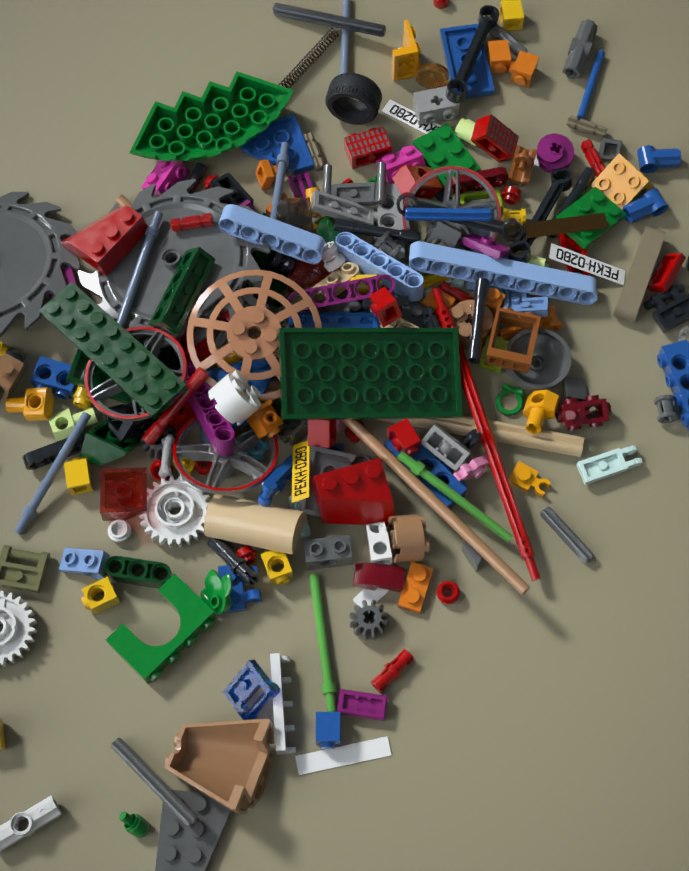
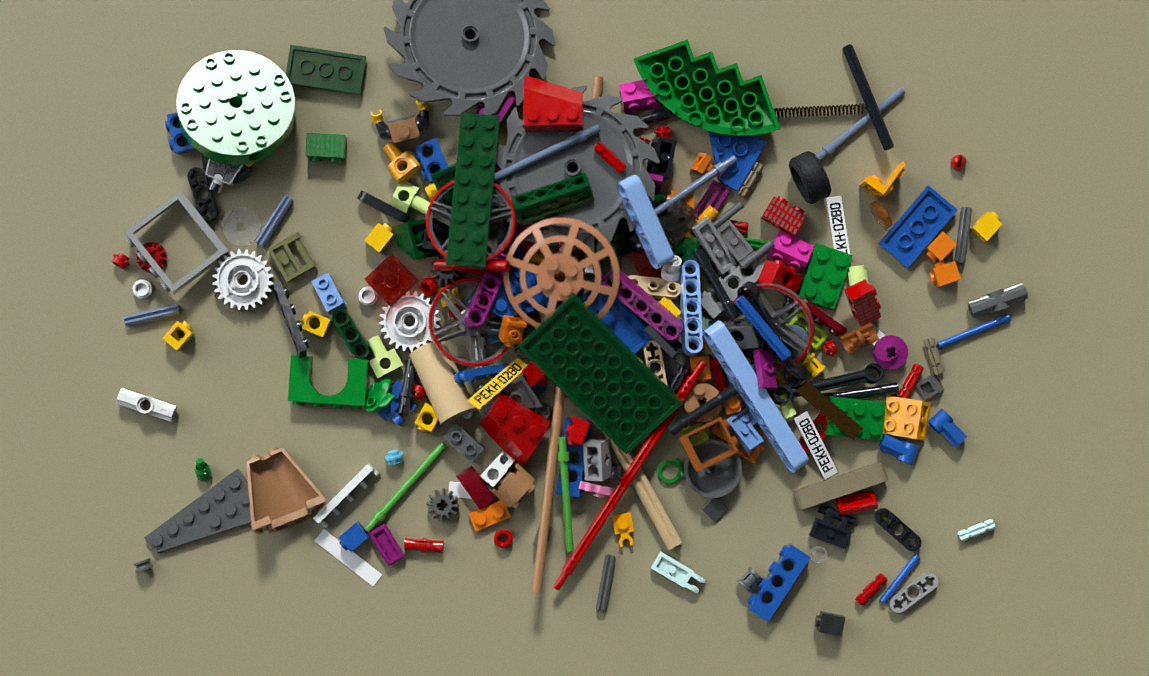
camera: 50 degrees right, 20 degrees up
sand blue bar [14,411,91,535] -> none
dark grey axle [111,738,199,828] -> none
light grey piece [158,434,175,479] -> none
white brick [208,370,261,426] -> none
clear blue plate [223,659,280,720] -> none
red brick [369,287,403,328] -> none
dark grey bush [374,231,403,258] -> none
light grey brick [412,86,460,125] -> none
black piece [446,5,500,103] -> none
light orange piece [522,390,559,434] -> none
dark red brick [555,395,612,431] -> none
none -> black plate [273,281,309,358]
none -> yellowish green piece [367,335,403,378]
none -> medium azure plate [384,449,404,465]

